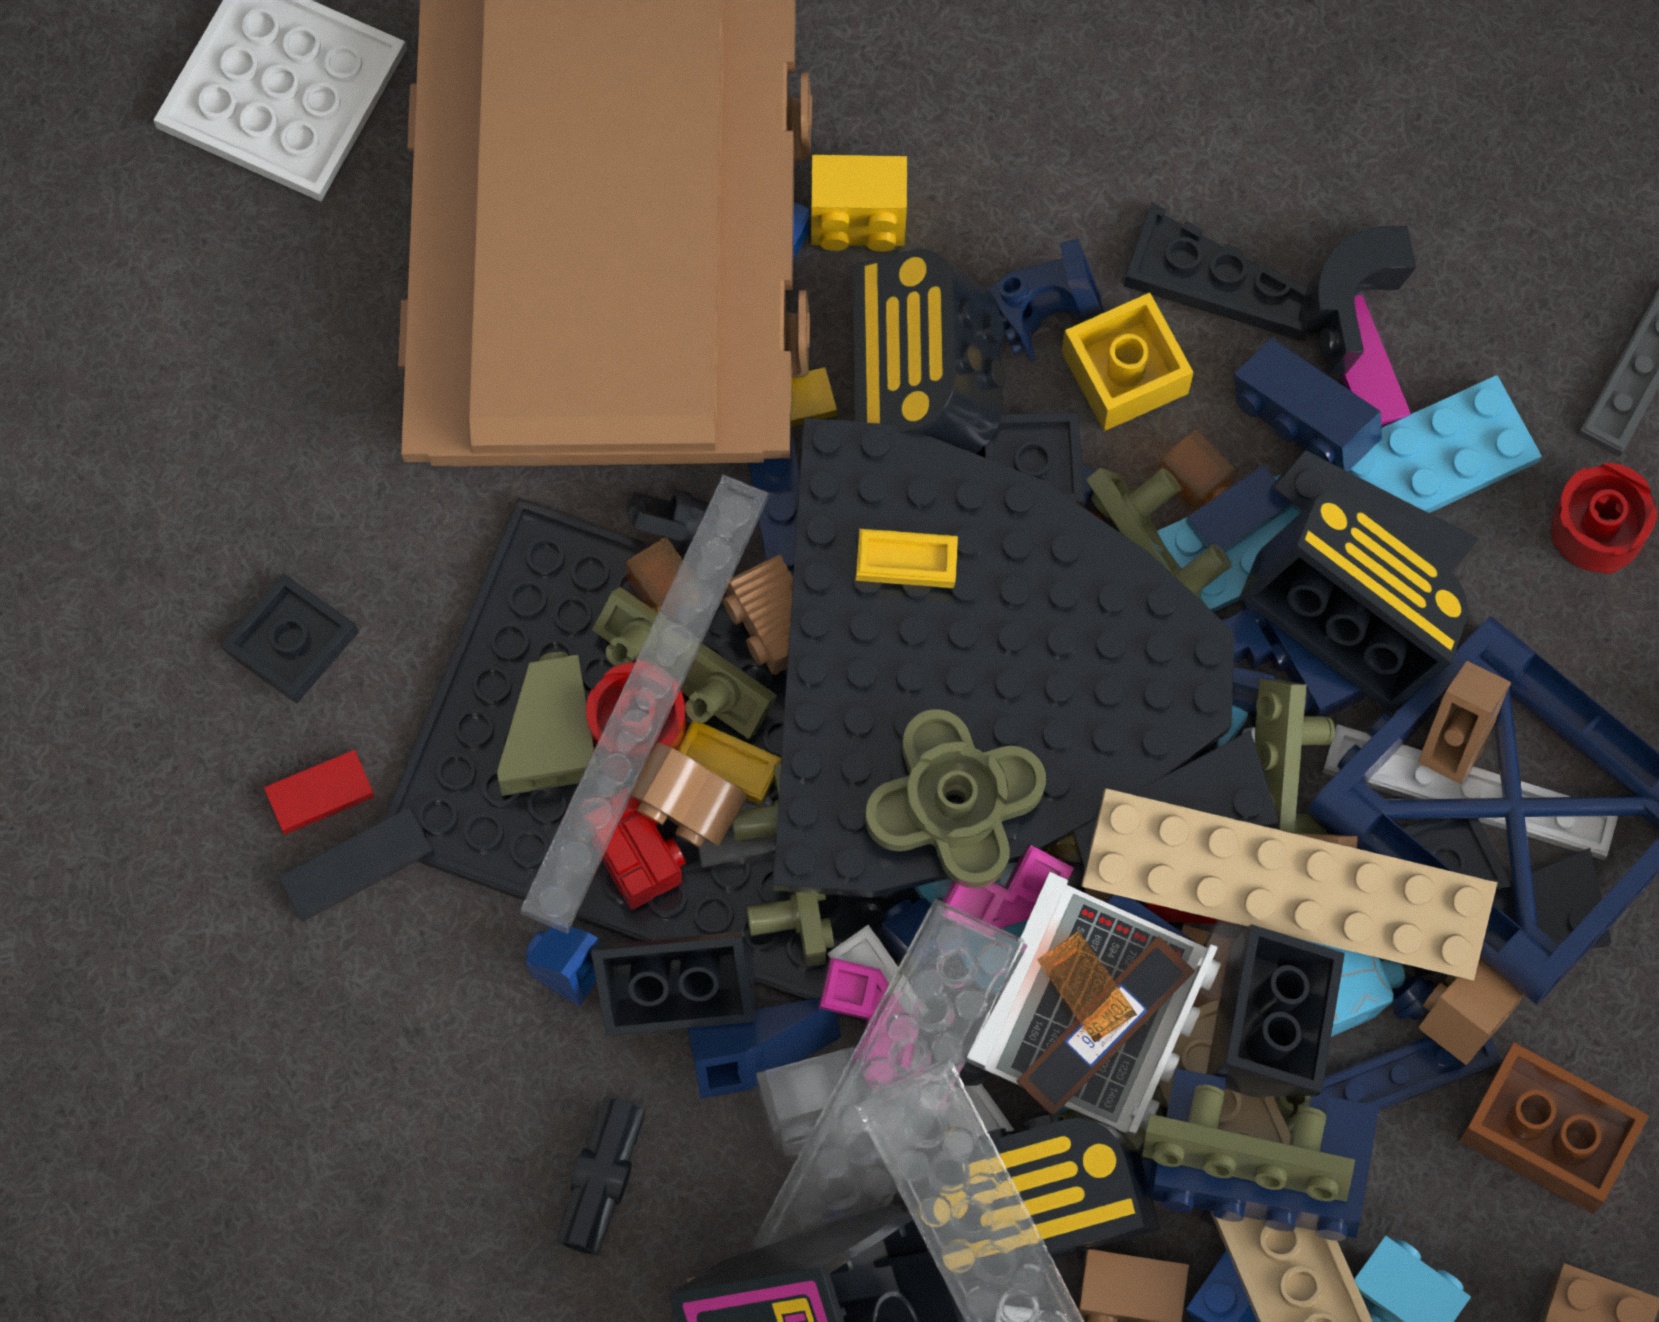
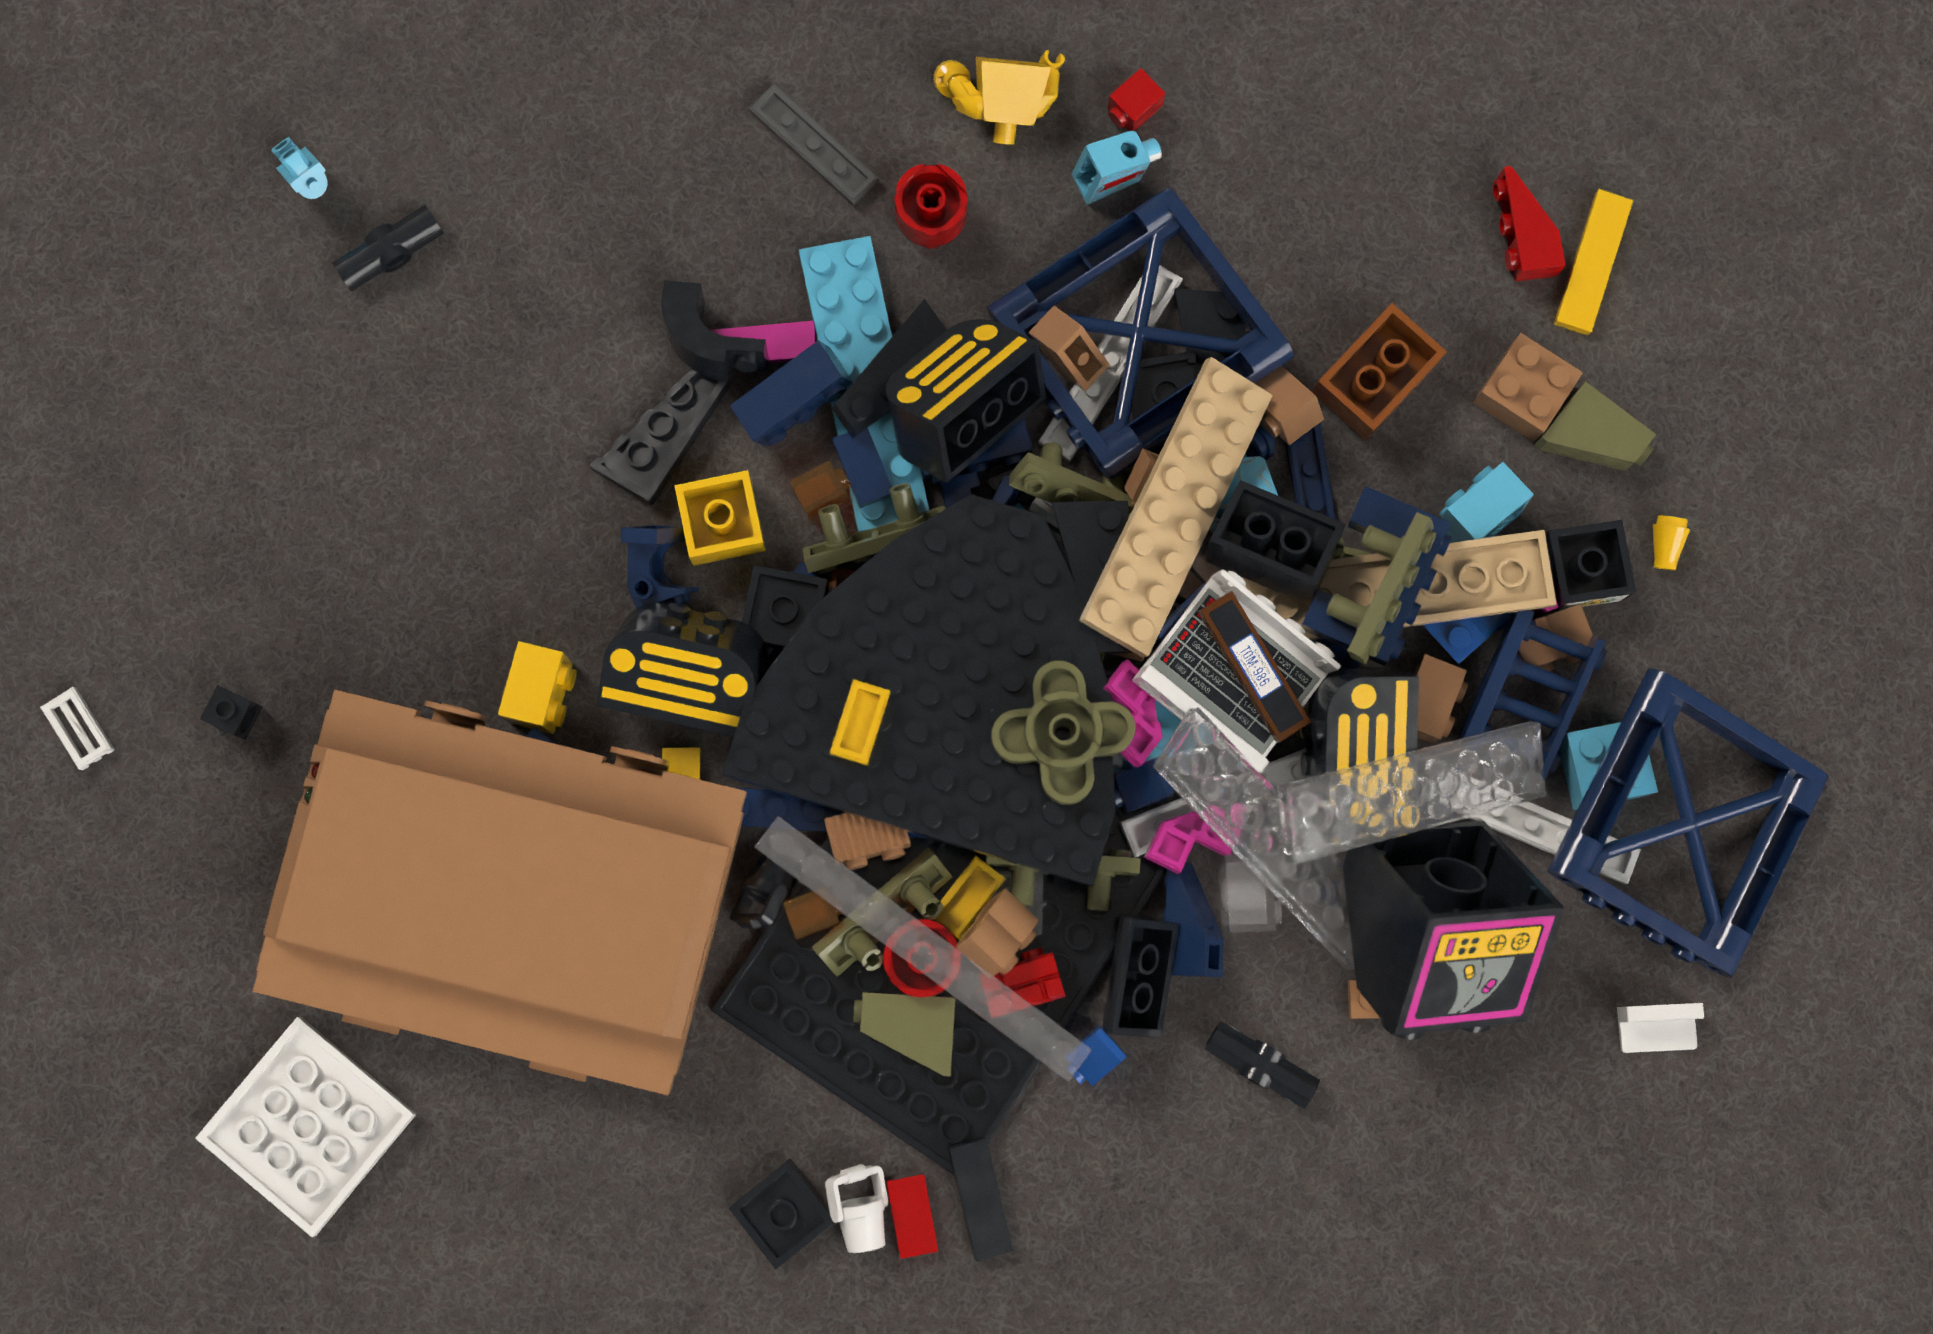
camera: 80 degrees left, 10 degrees up
clear orange tile [1037,931,1136,1043] -> none
none -> white piece [825,1164,888,1253]

